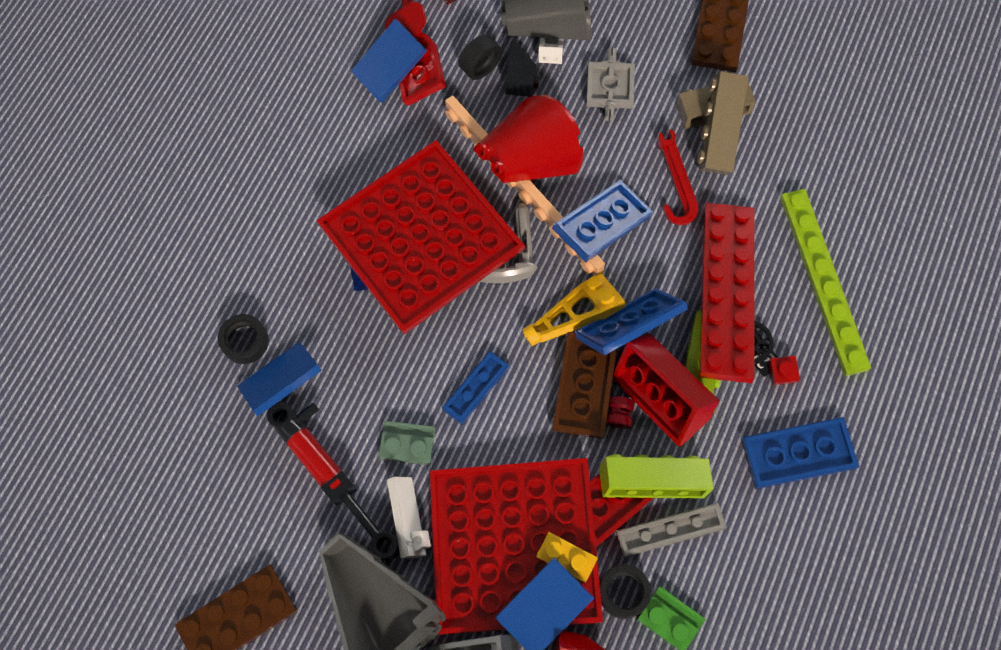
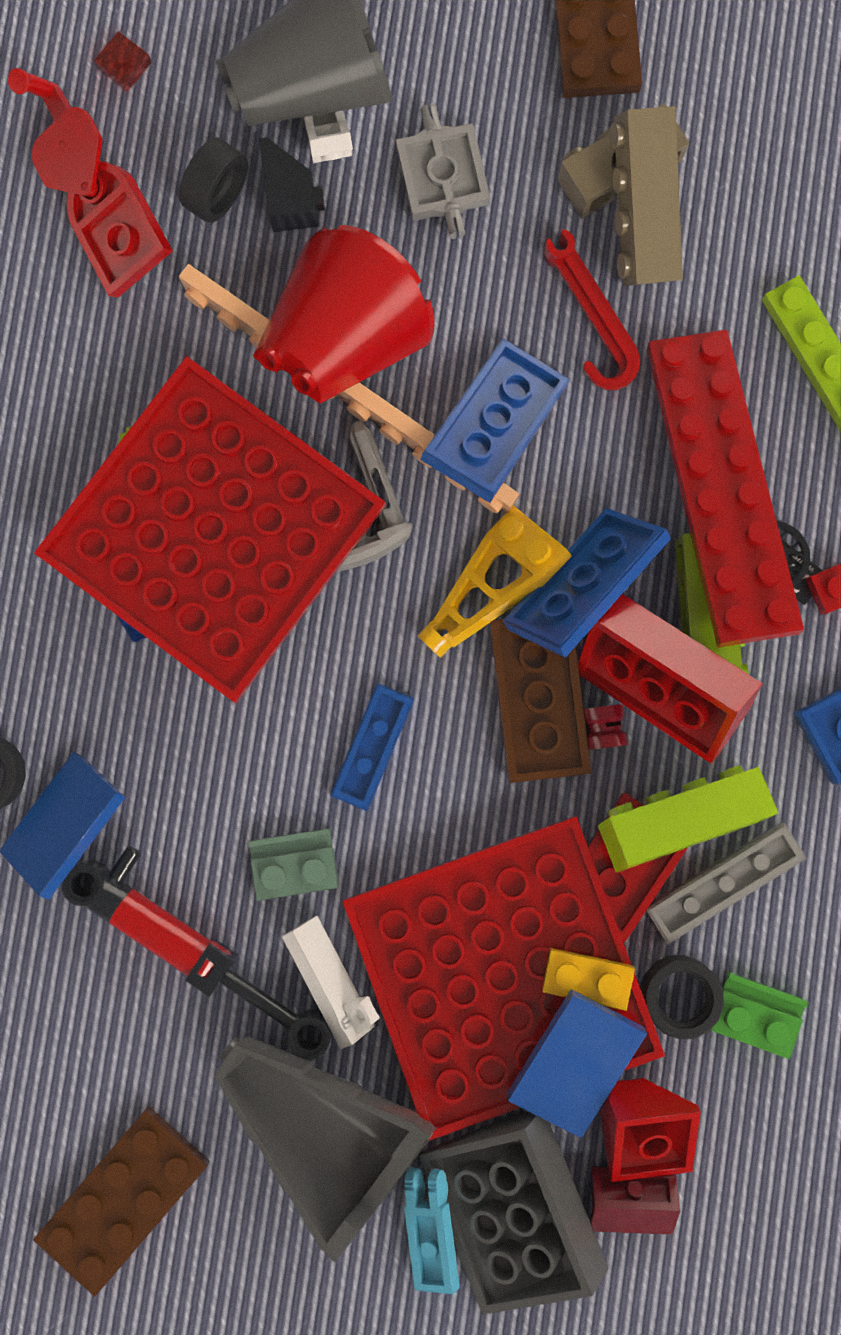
camera: 20 degrees left, 15 degrees up
blue tile [351,19,428,103] -> none

